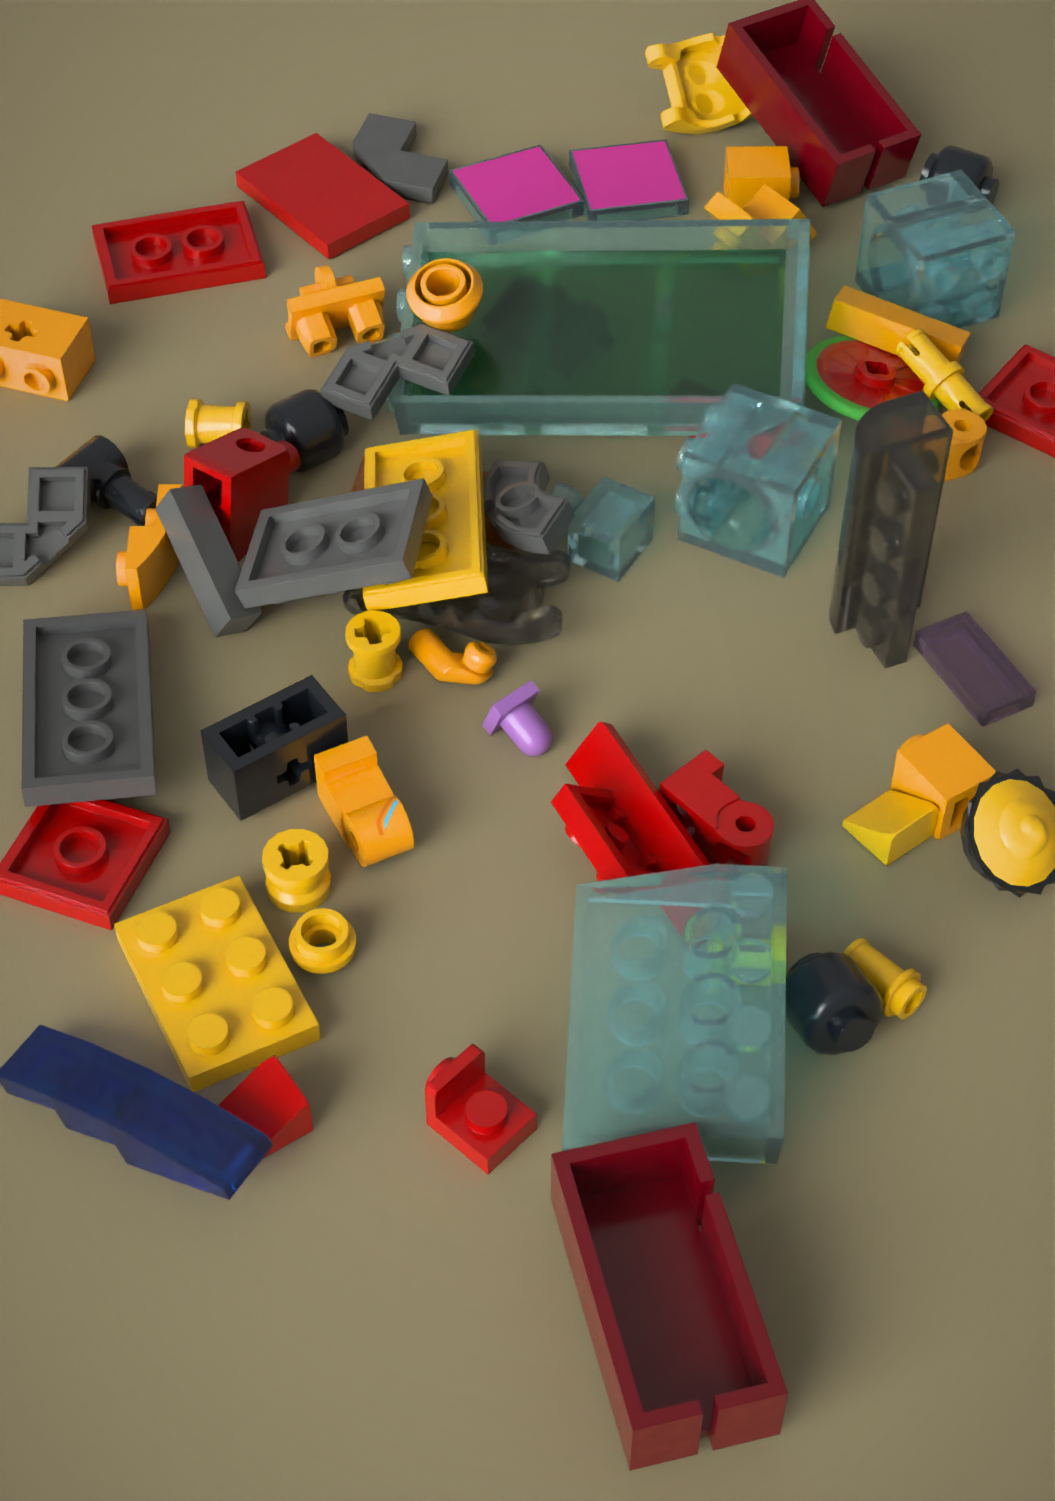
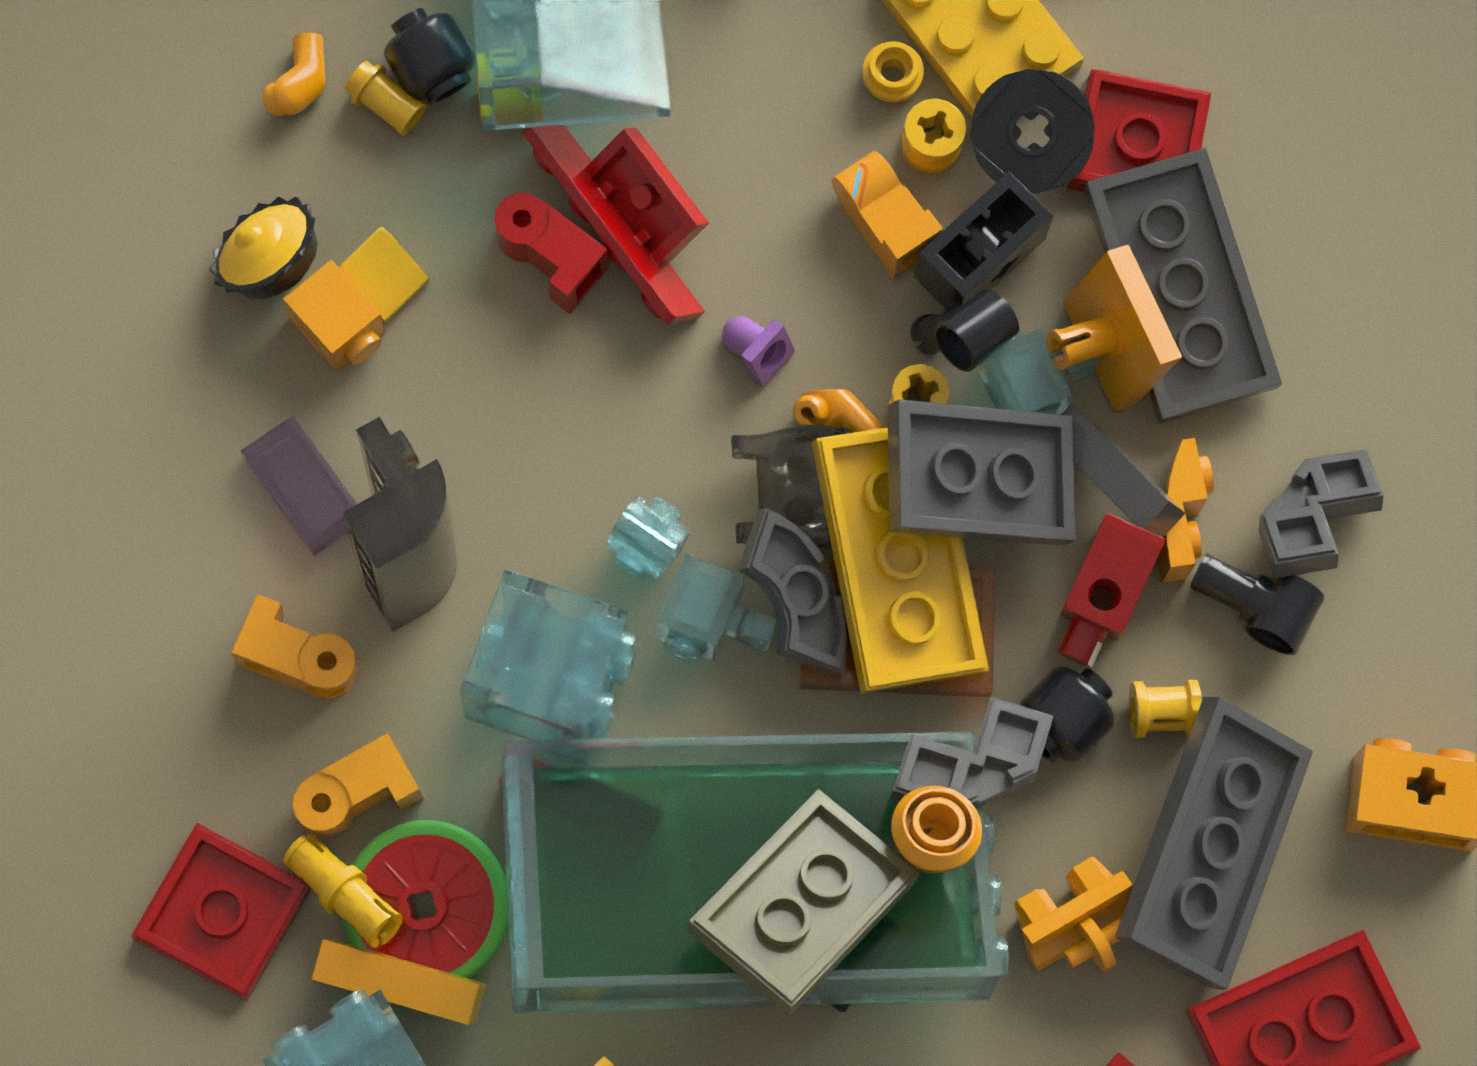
camera: 165 degrees right, 25 degrees up
none -> light orange leg [231,594,357,699]
none -> light orange arm [262,33,326,117]
none -> clear light blue gear [606,496,690,579]
none -> tile [686,789,920,1016]
none -> black pin [910,289,1019,372]
none -> black plate [970,69,1095,194]
none -> clear light blue brick [978,328,1101,415]
none -> light orange tile [1046,245,1182,413]
none -> dark grey plate [1115,697,1313,990]

